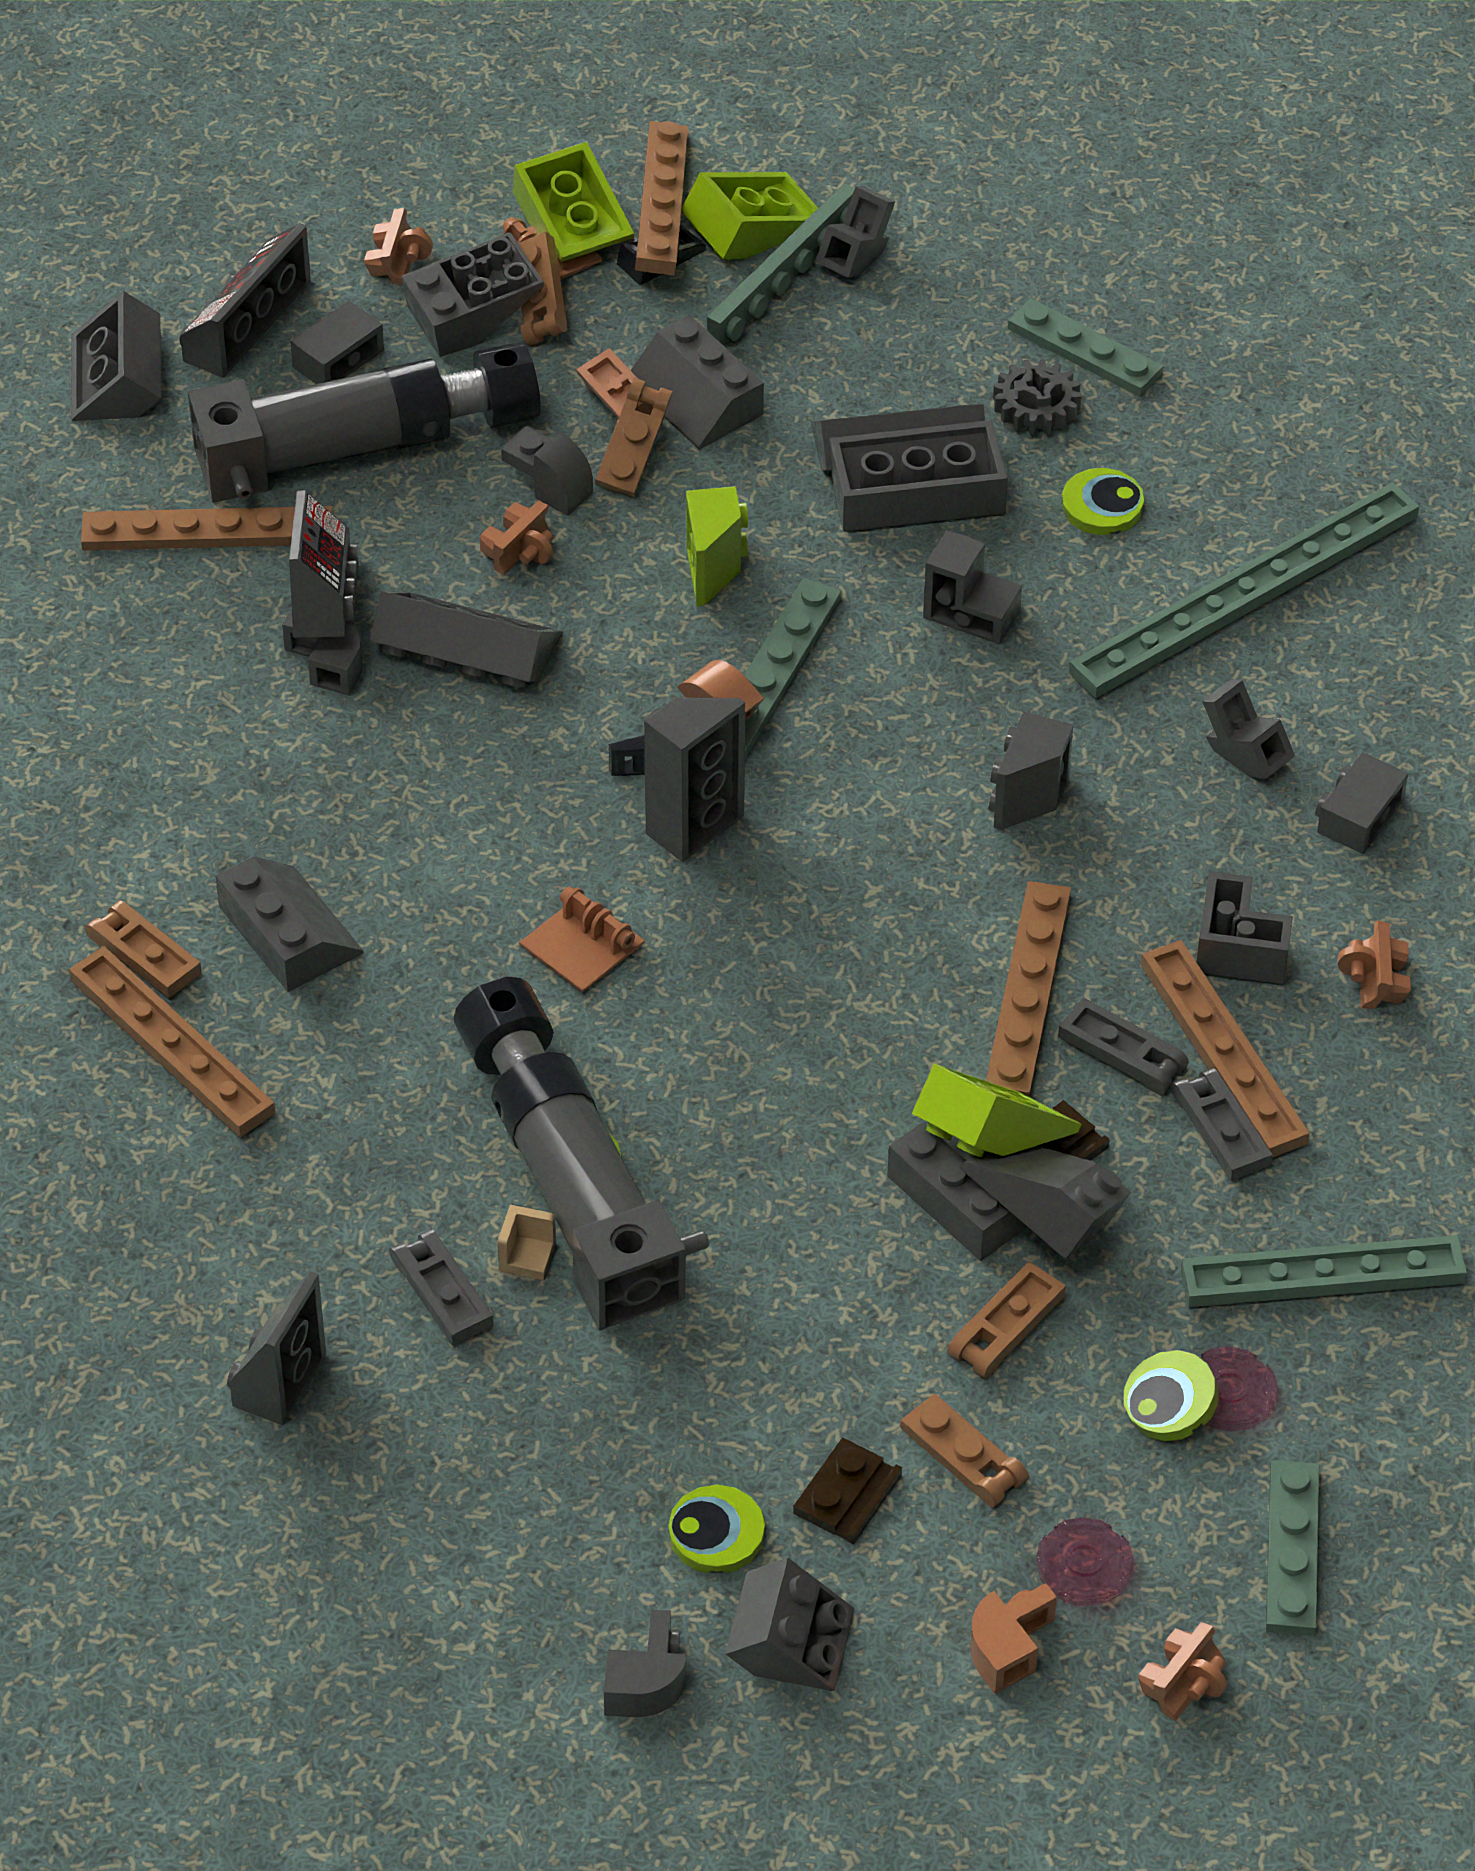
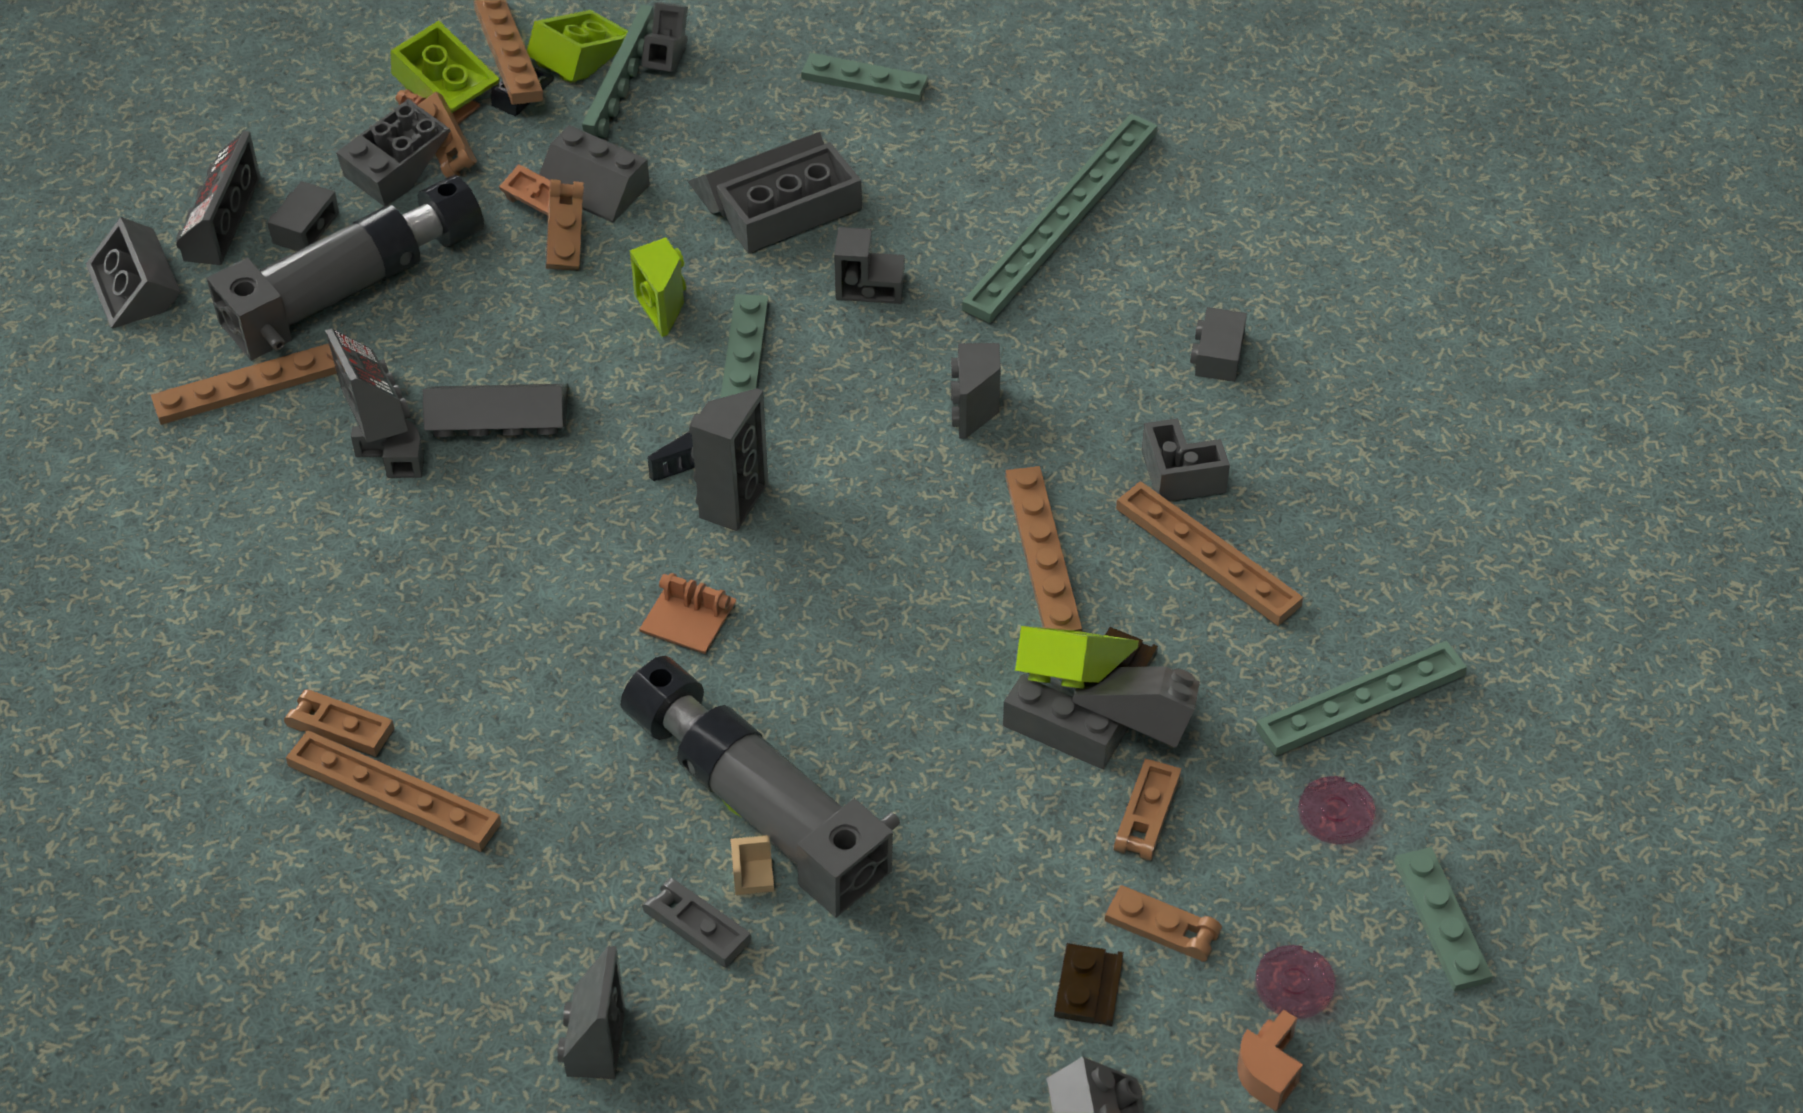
camera: 20 degrees left, 0 degrees up
dark grey slope [216,857,364,992] -> none
nougat hips [364,208,433,285] -> none
nougat hips [480,500,554,575] -> none
dark grey brick [501,425,593,516] -> none
tile [668,1485,765,1573] -> none
nougat brick [677,660,764,721] -> none
dark grey gear [993,359,1082,435] -> none
dark grey plate [1058,997,1189,1096] -> none
lime tile [1061,468,1144,535] -> none
tile [1124,1350,1219,1441] -> none
nougat hips [1138,1622,1227,1721] -> none
dark grey plate [1171,1068,1273,1181] -> none
dark grey brick [1202,679,1295,779] -> none
nougat hips [1337,920,1411,1009] -> none

